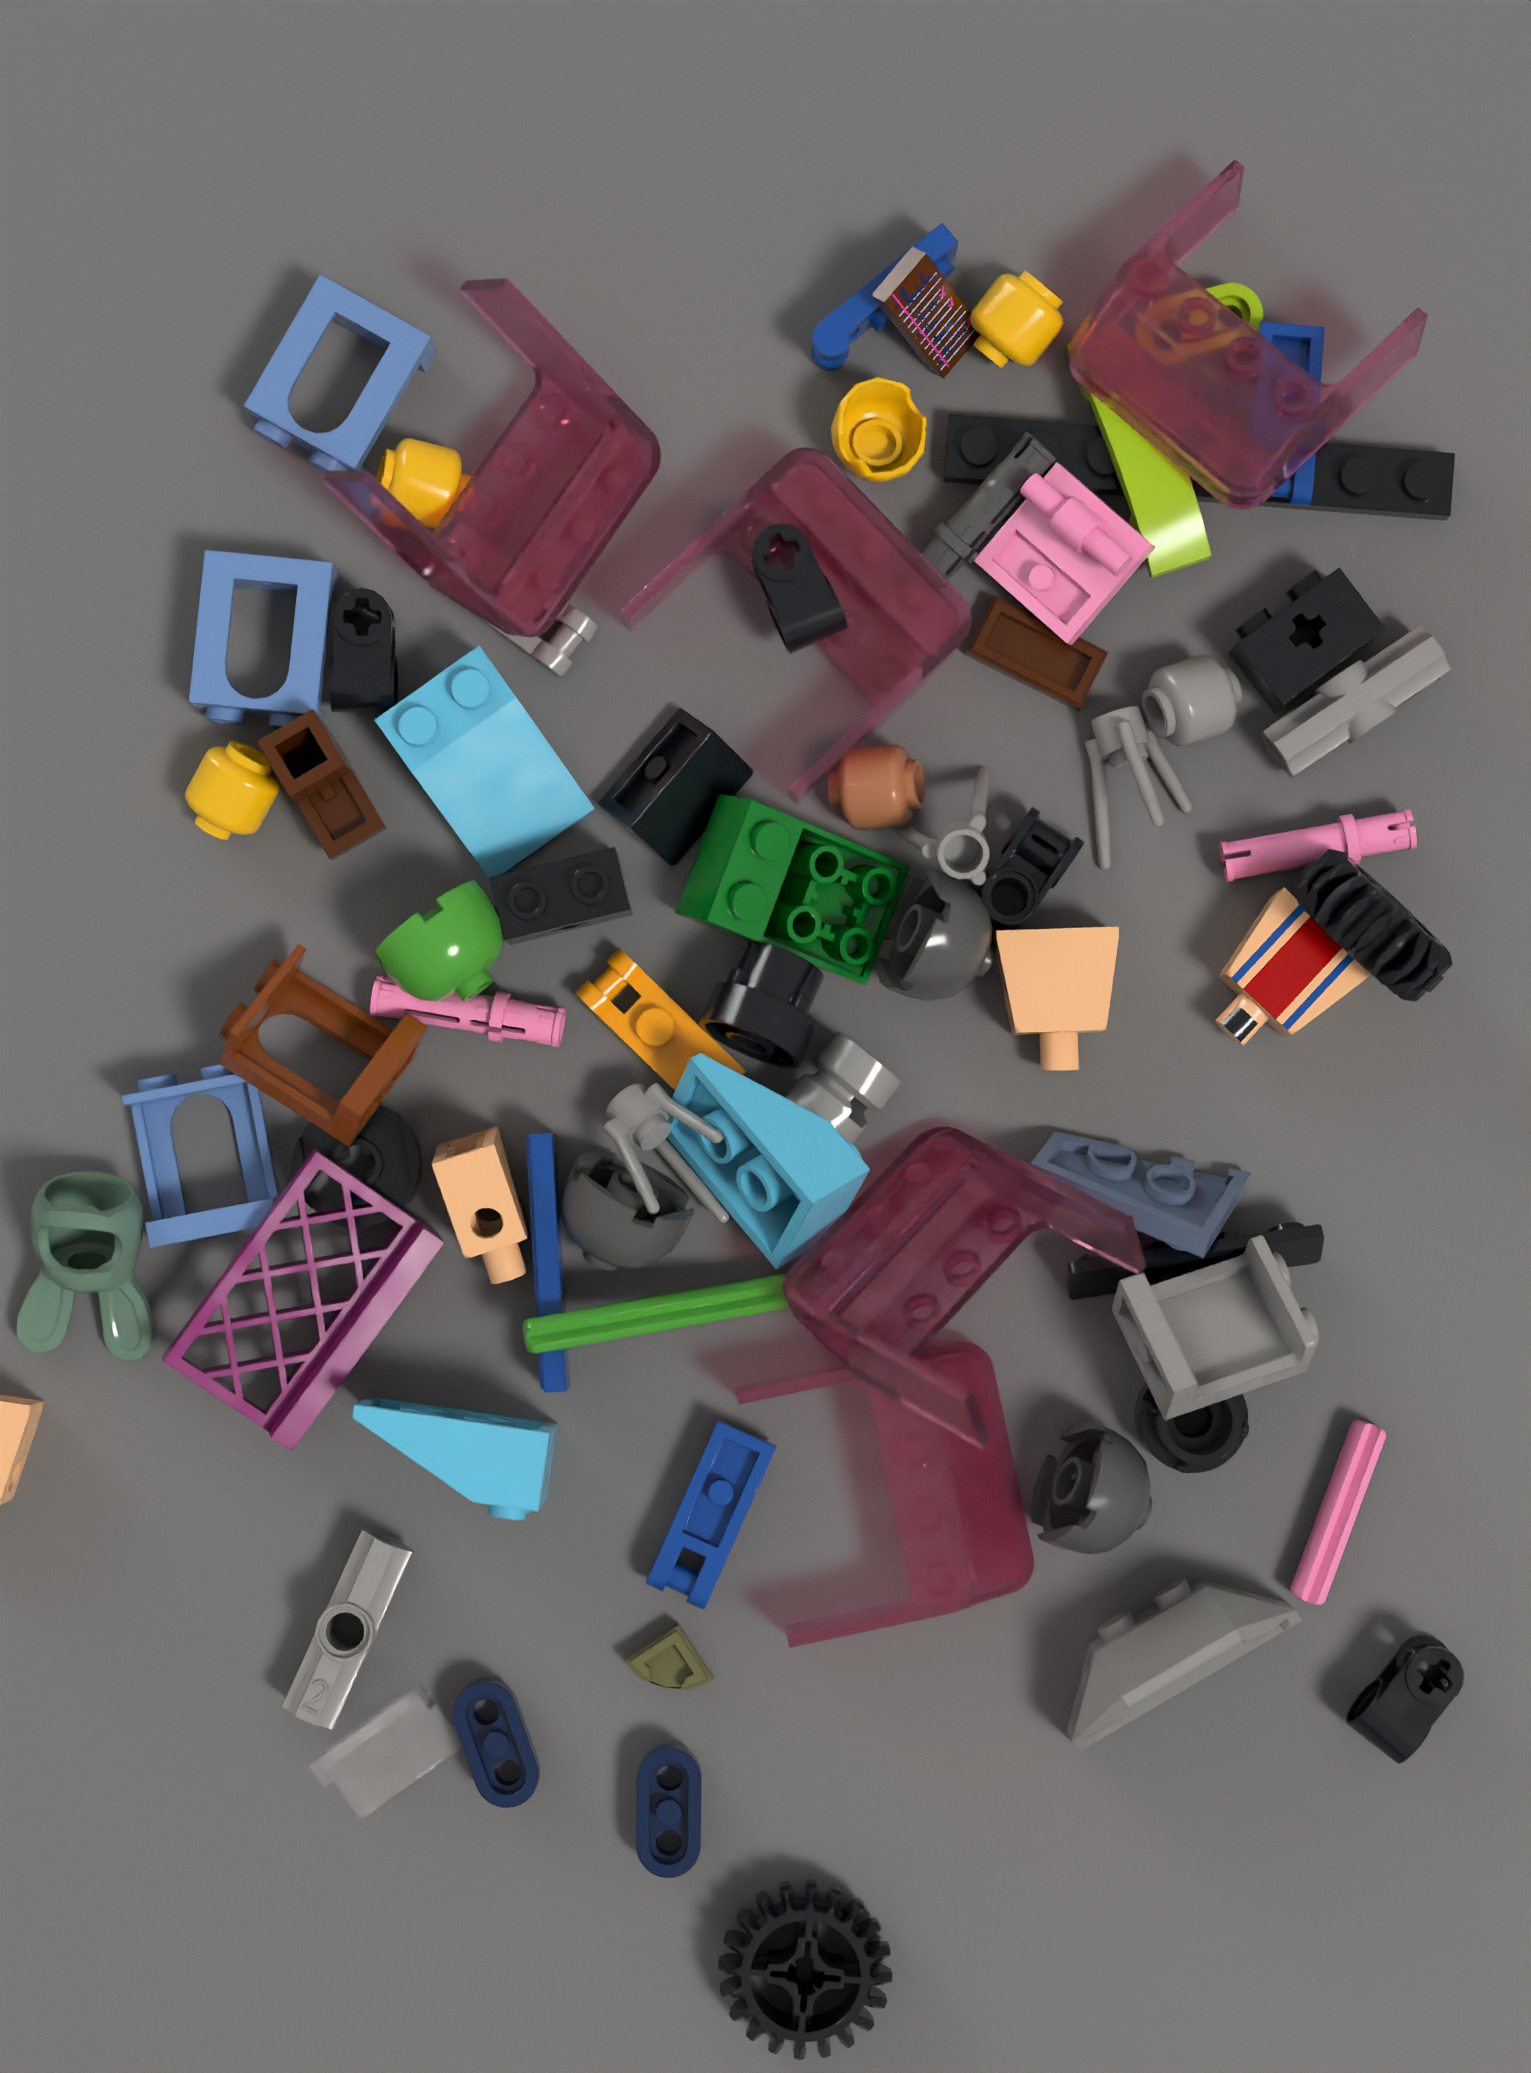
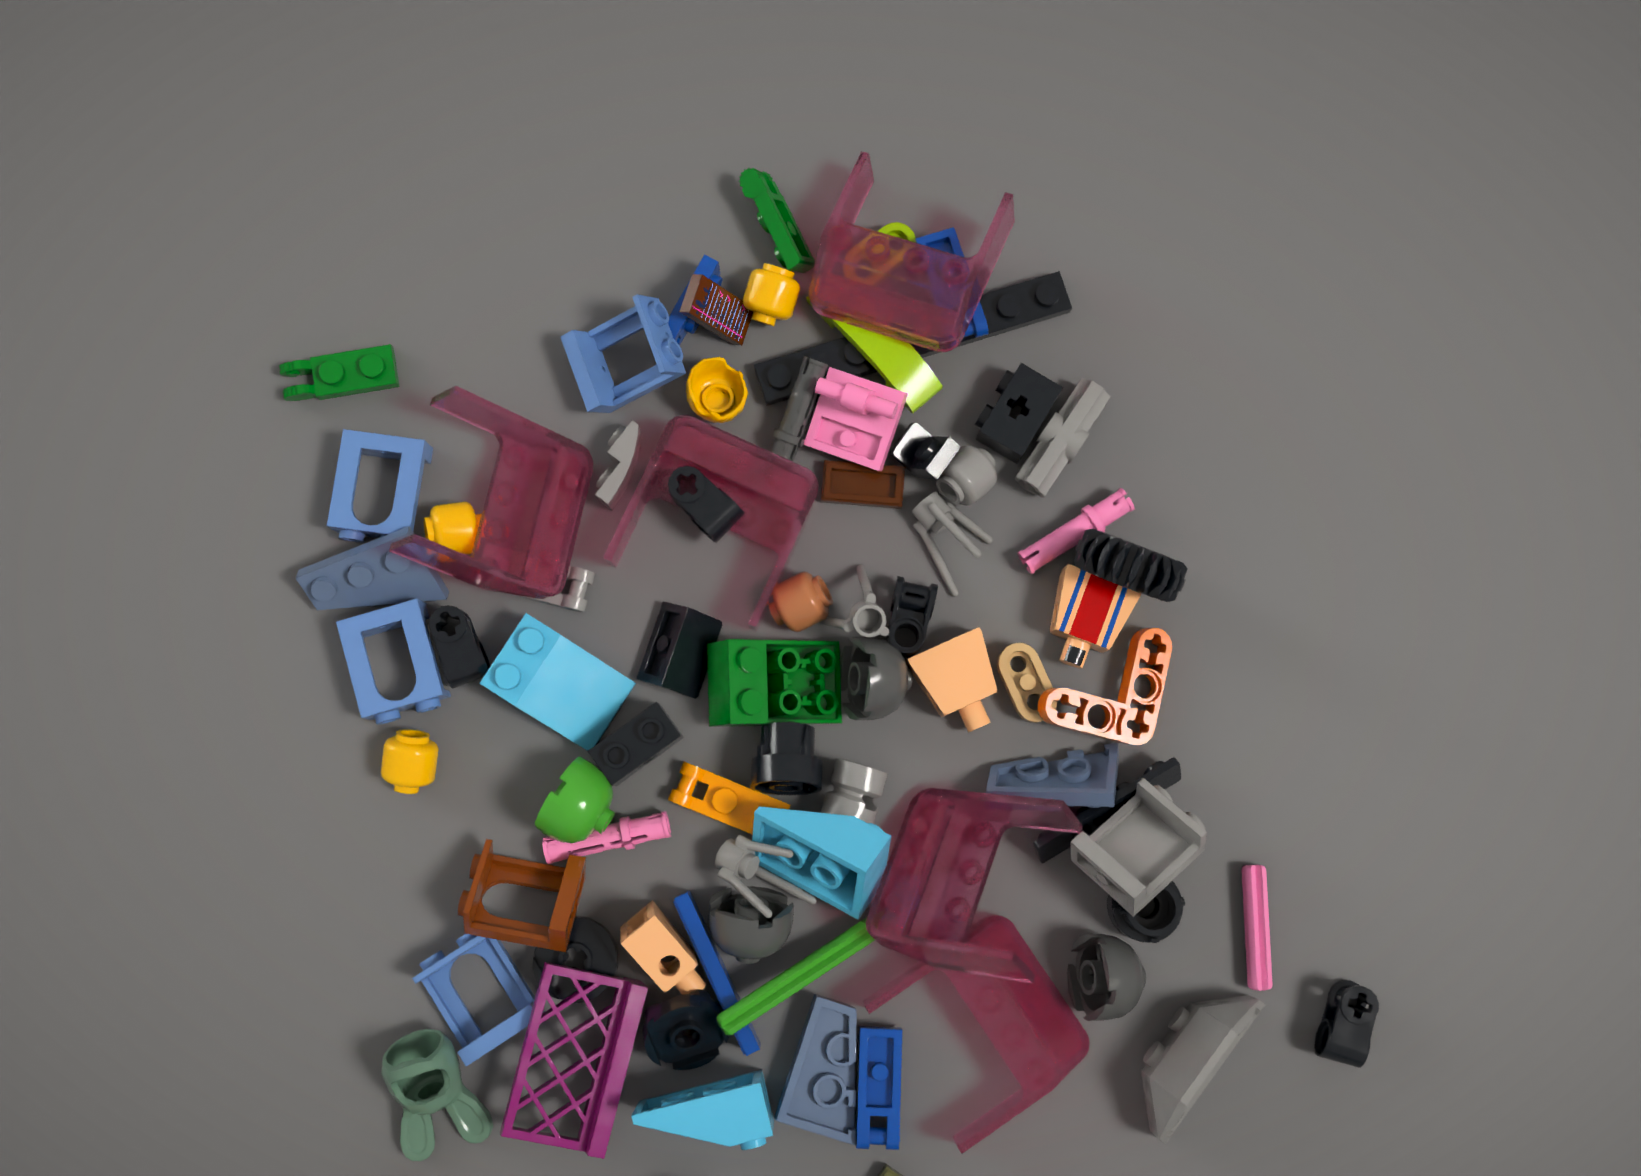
camera: 30 degrees left, 5 degrees down
reddish brown brick [257,709,387,860] -> none
none -> green hinge [279,344,400,401]
none -> sand blue wing [296,526,449,610]
none -> medium blue panel [561,294,686,413]
none -> light grey slope [595,420,642,511]
none -> black plate [642,990,729,1070]
none -> green hinge [738,168,816,273]
none -> sand blue wing [774,994,857,1146]
none -> black bracket [890,423,961,480]
none -> tan plate [997,643,1057,723]
none -> beam [1038,628,1172,745]

